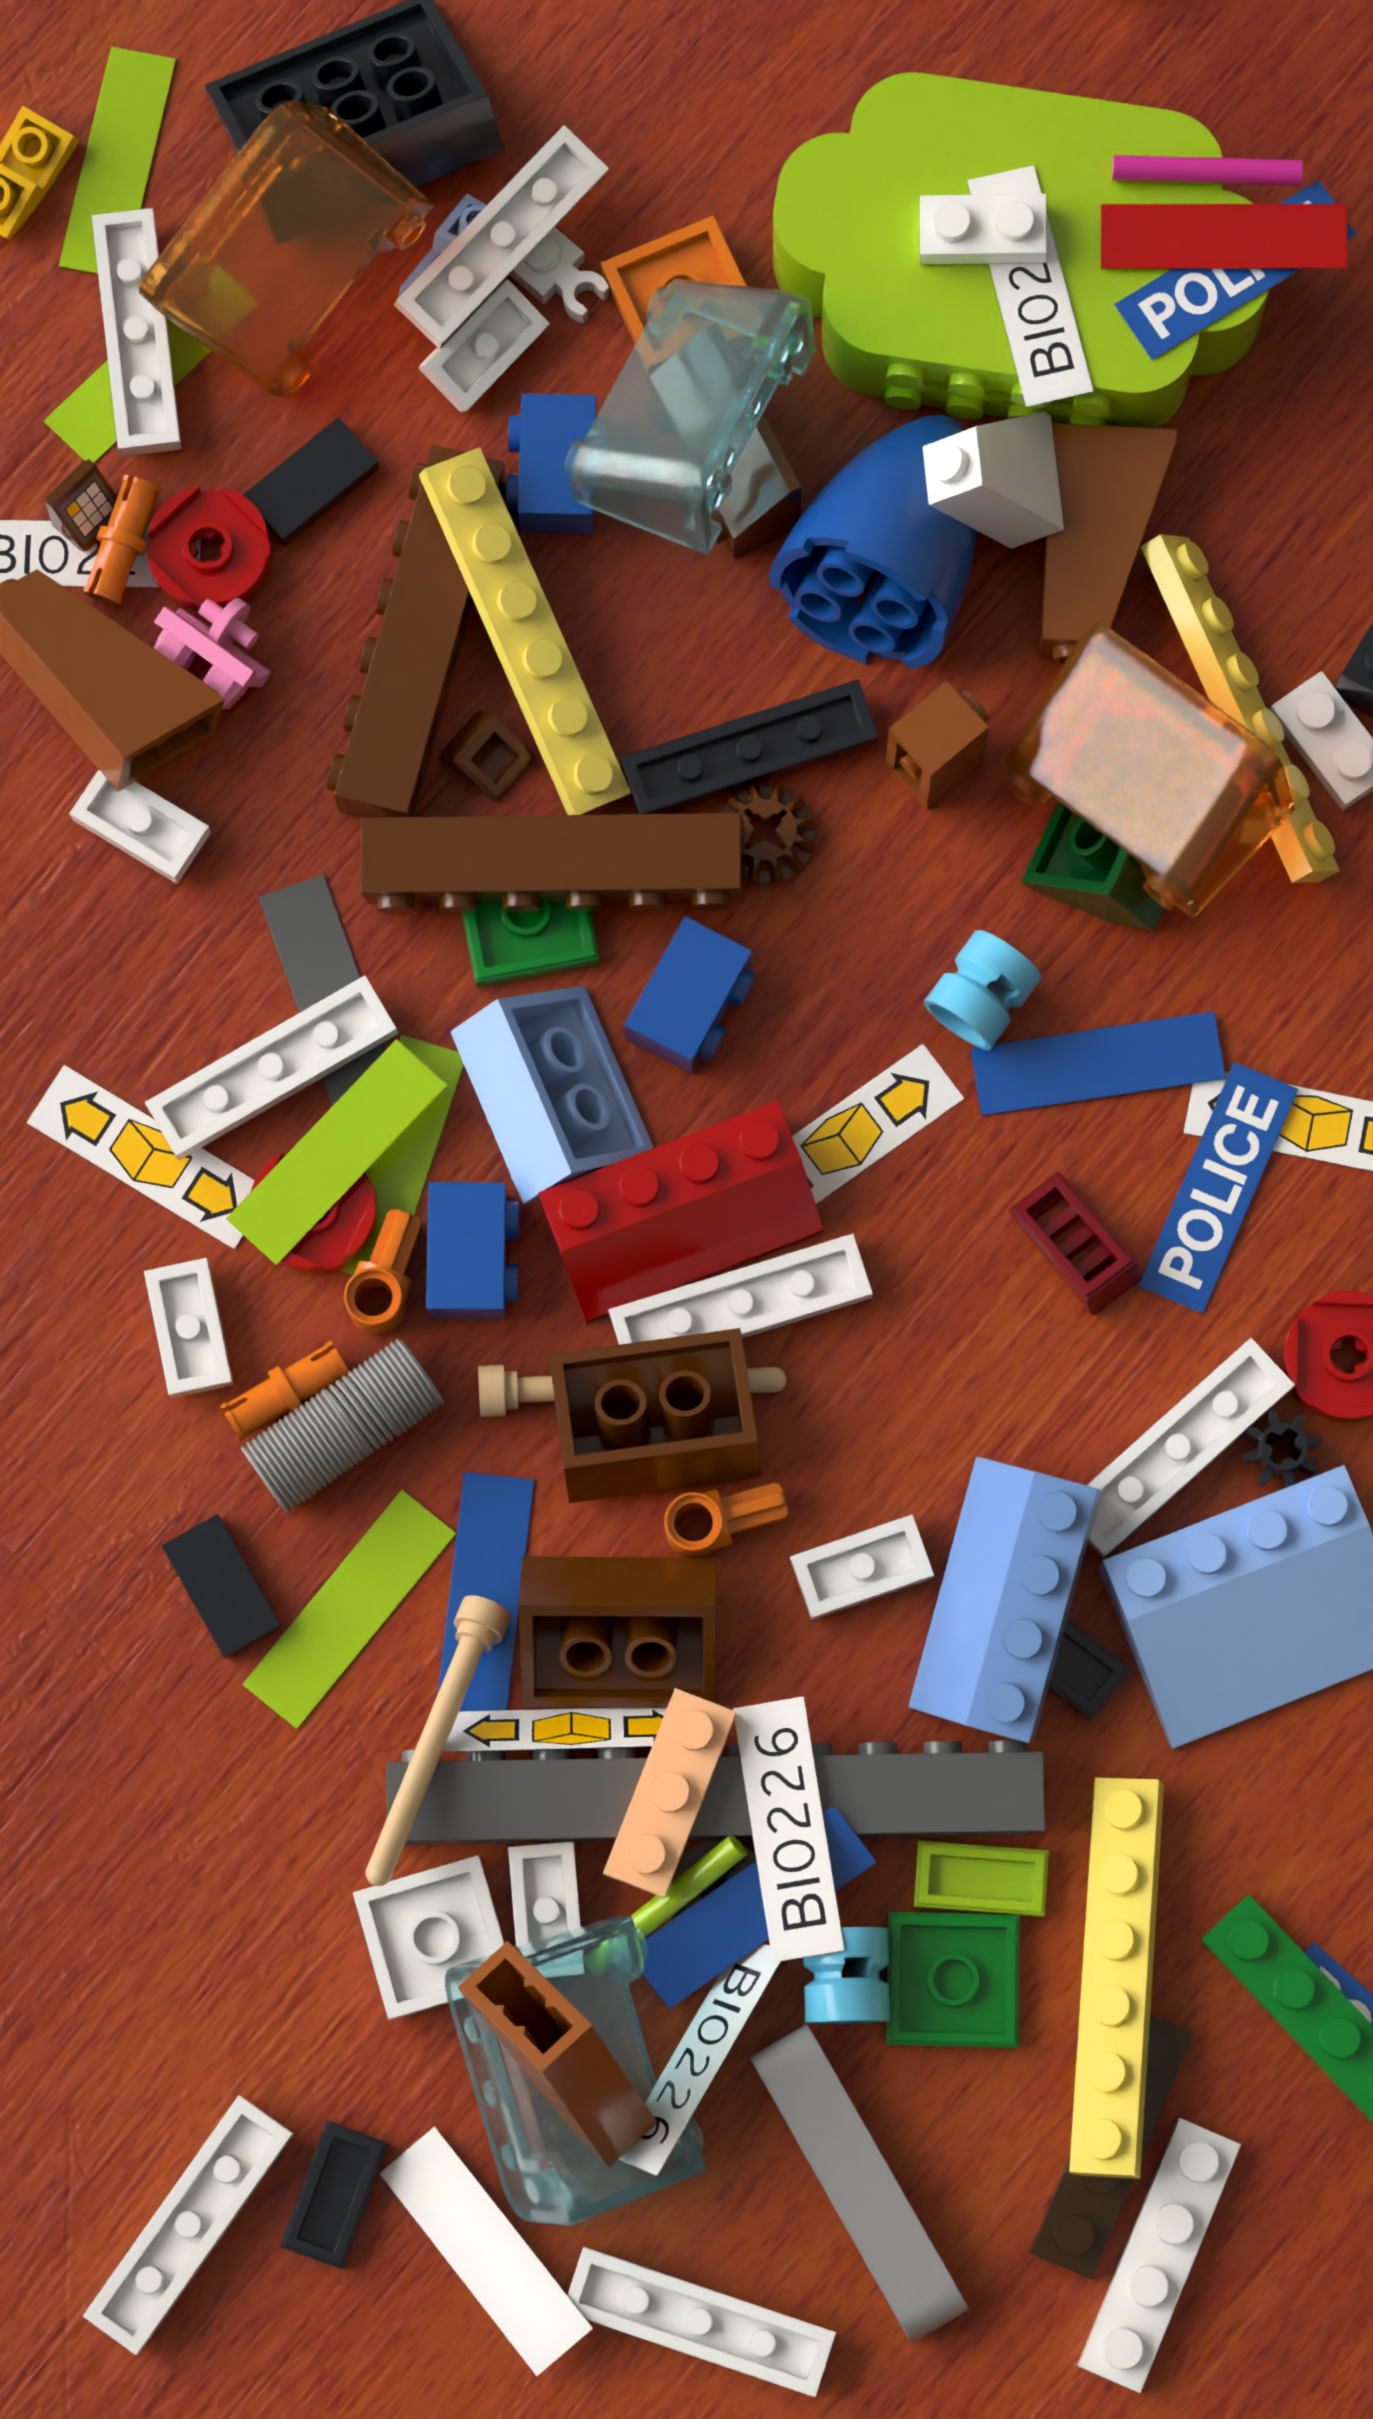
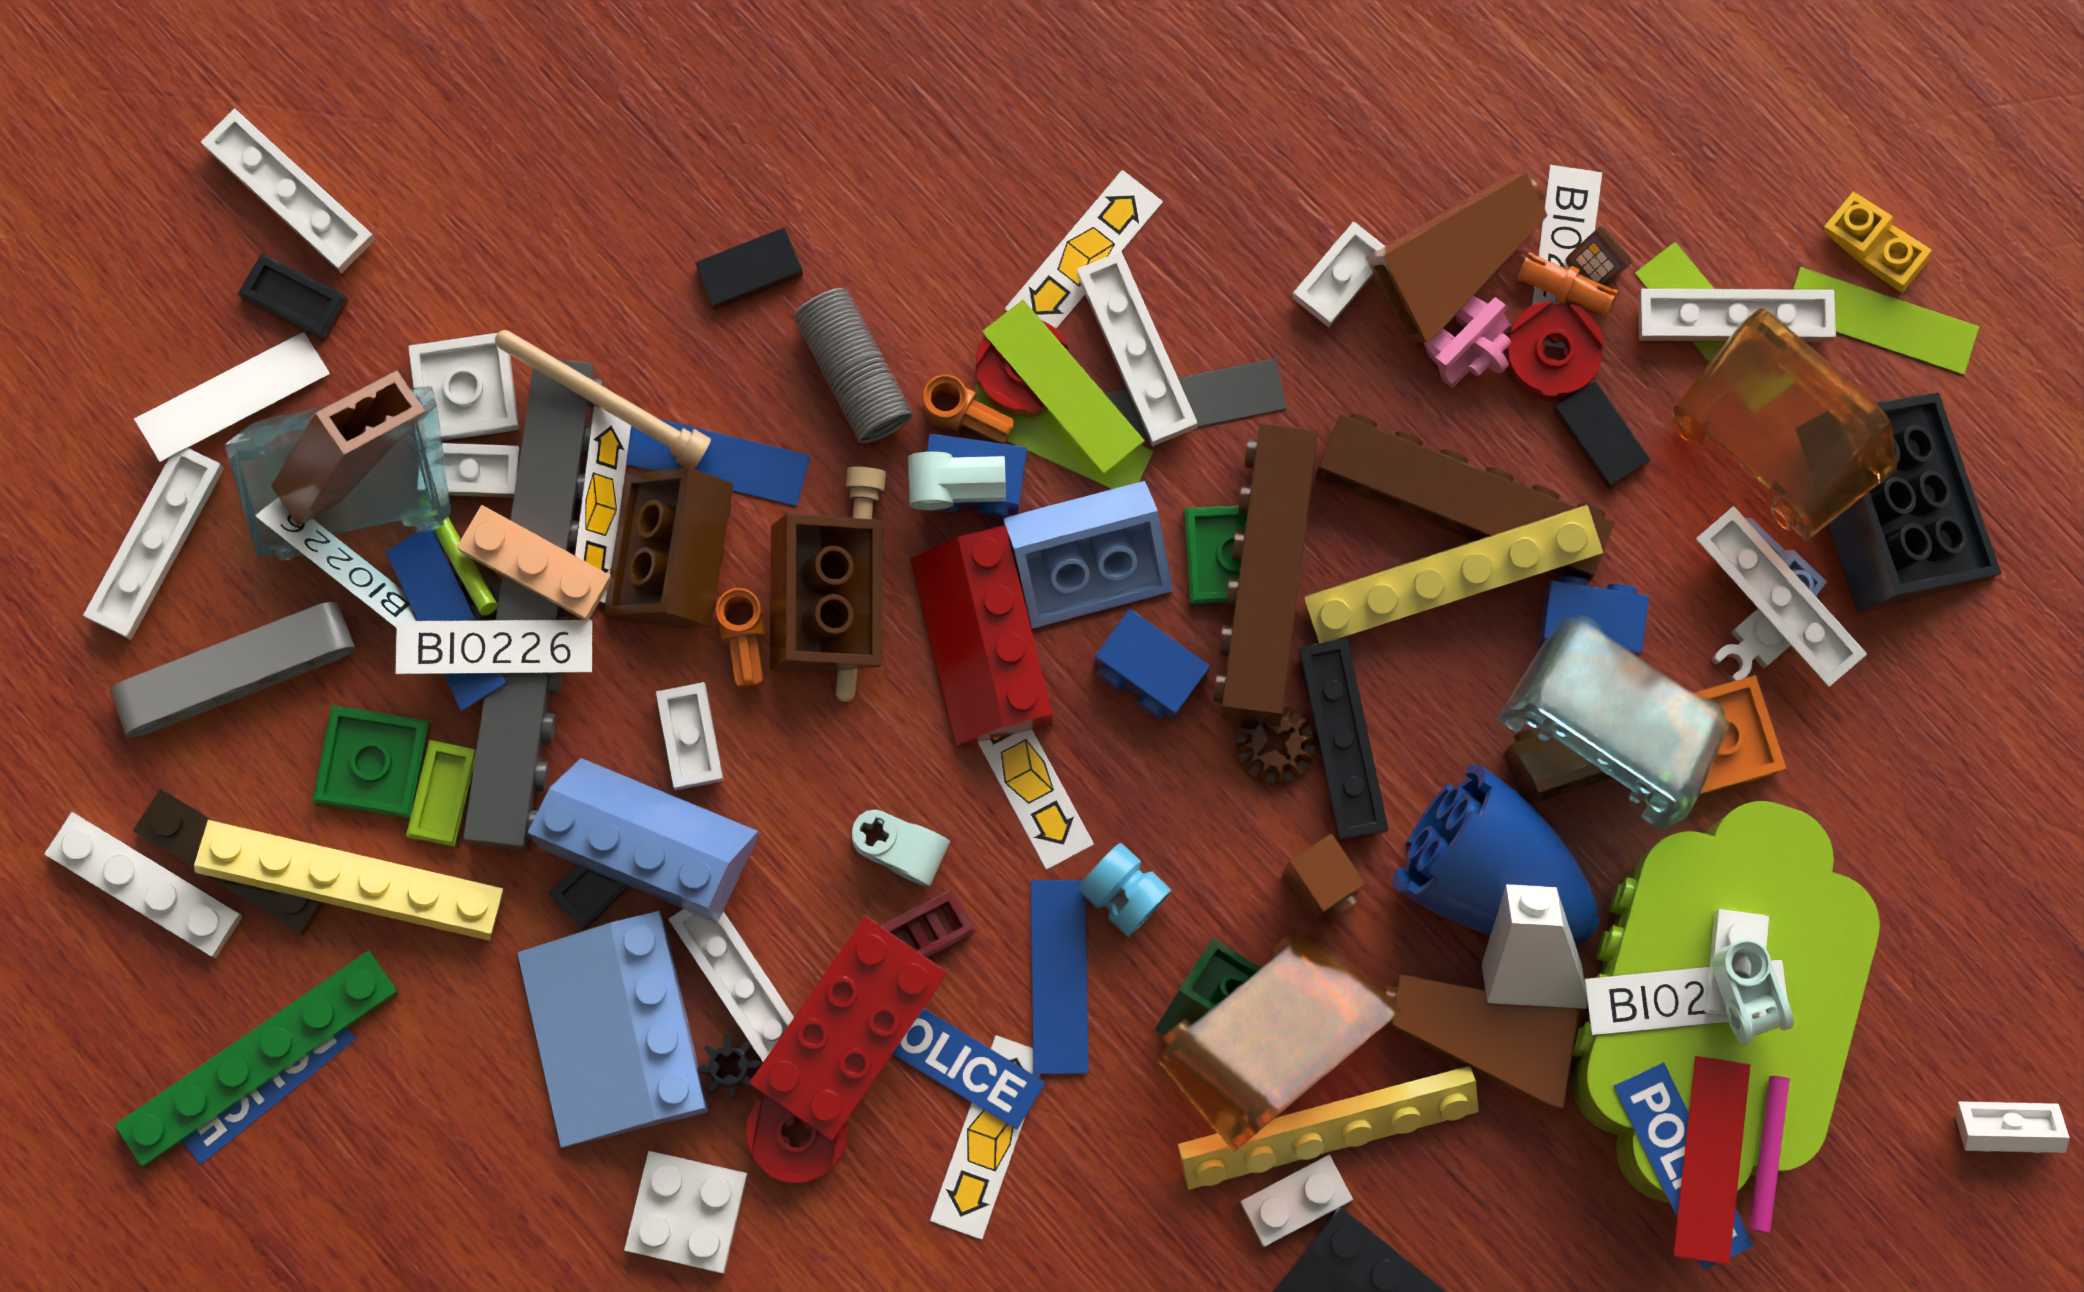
camera: 90 degrees right, 0 degrees up
white plate [144,1258,234,1399] -> none
orange pin [220,1340,349,1441] -> none
lime sticker [242,1490,456,1729] -> none
white plate [418,279,550,412] -> none
reddish brown slope [439,711,536,802] -> none
white plate [608,1234,873,1345] -> none
medium azure wheel [803,1927,890,2024] -> none
none -> red plate [749,915,948,1141]
none -> light aqua piece [852,810,950,887]
none -> light aqua piece [908,452,1006,510]
none -> light aqua piece [1712,940,1794,1045]

